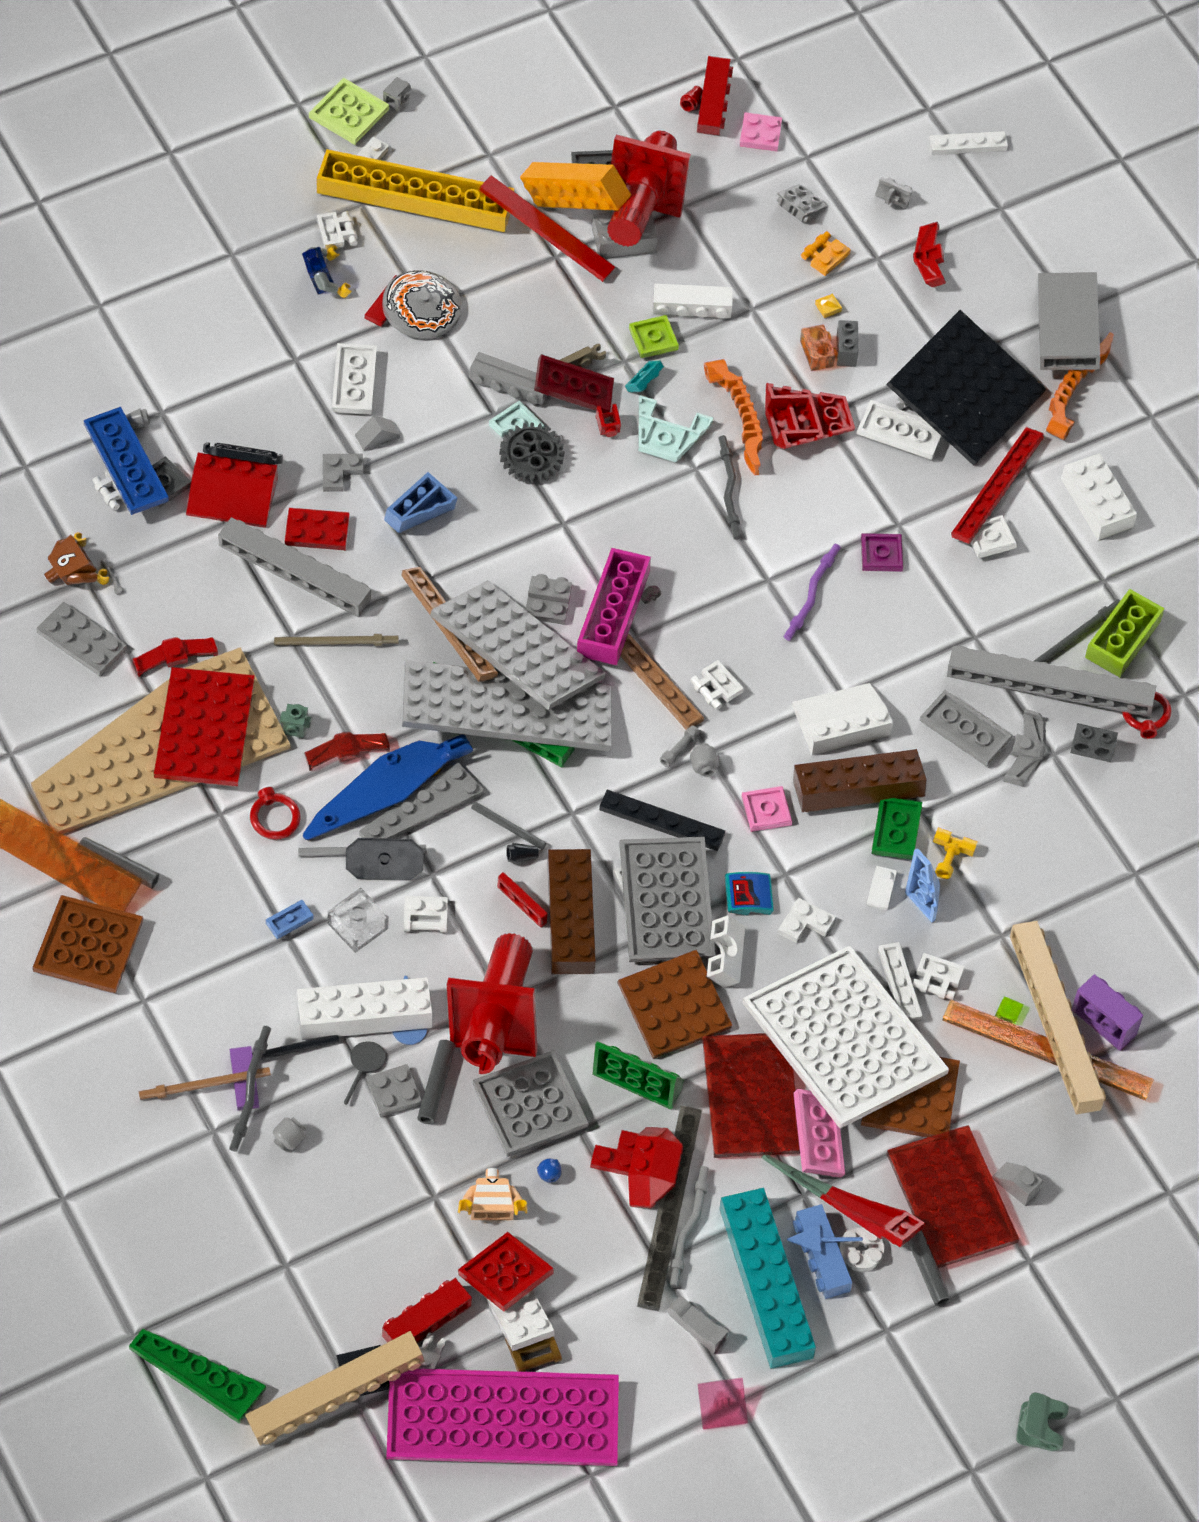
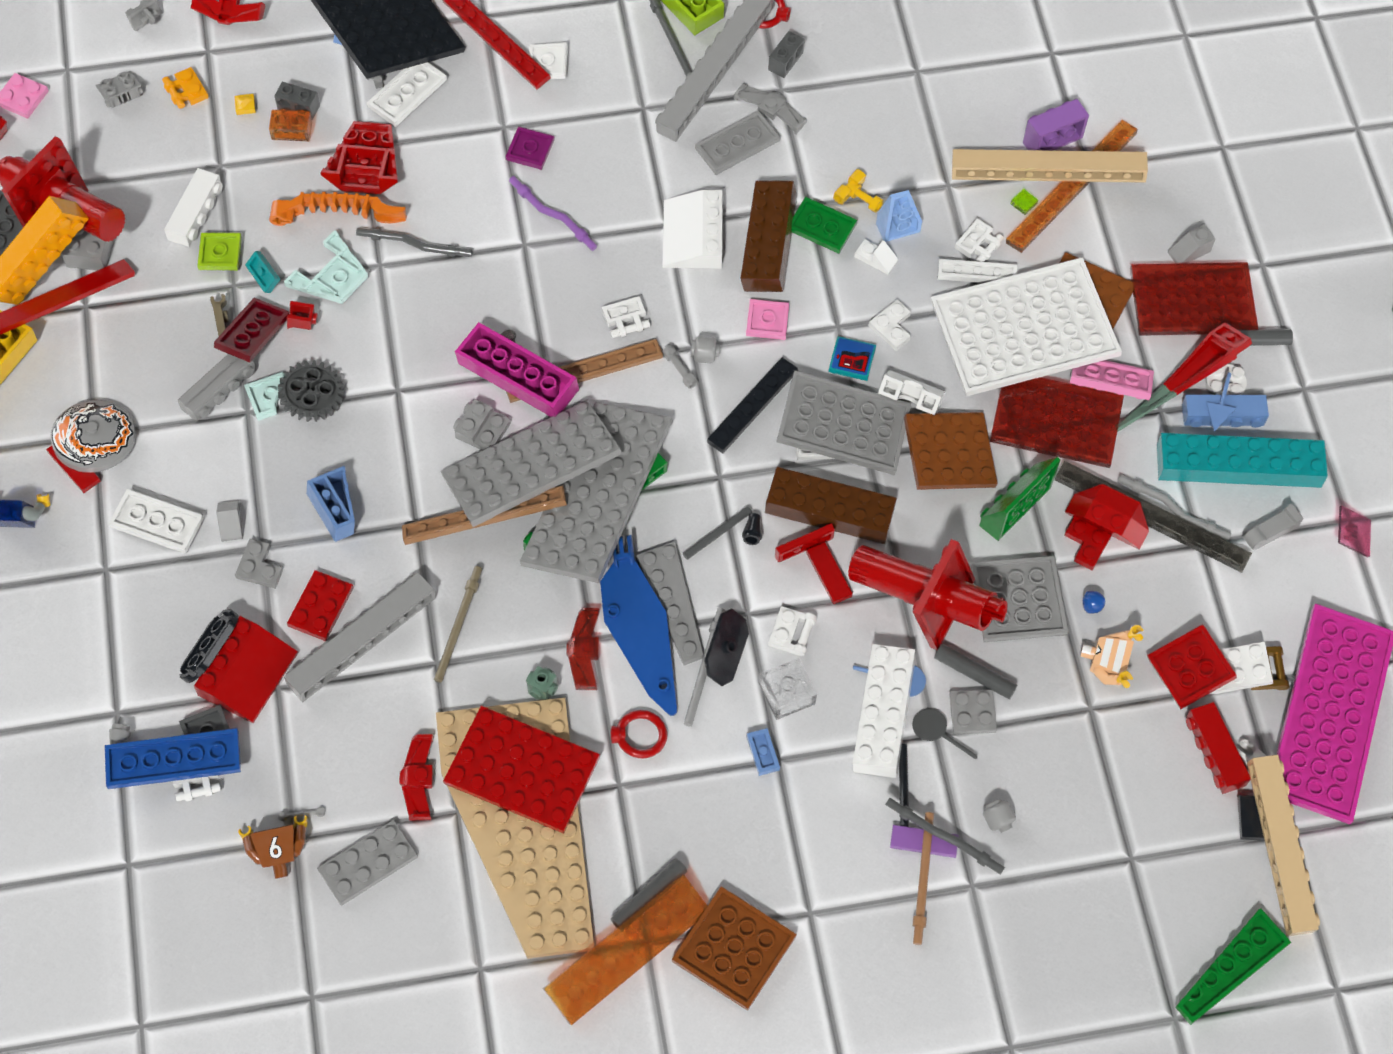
camera: 70 degrees left, 5 degrees up
none -> red tile [806,542,853,605]

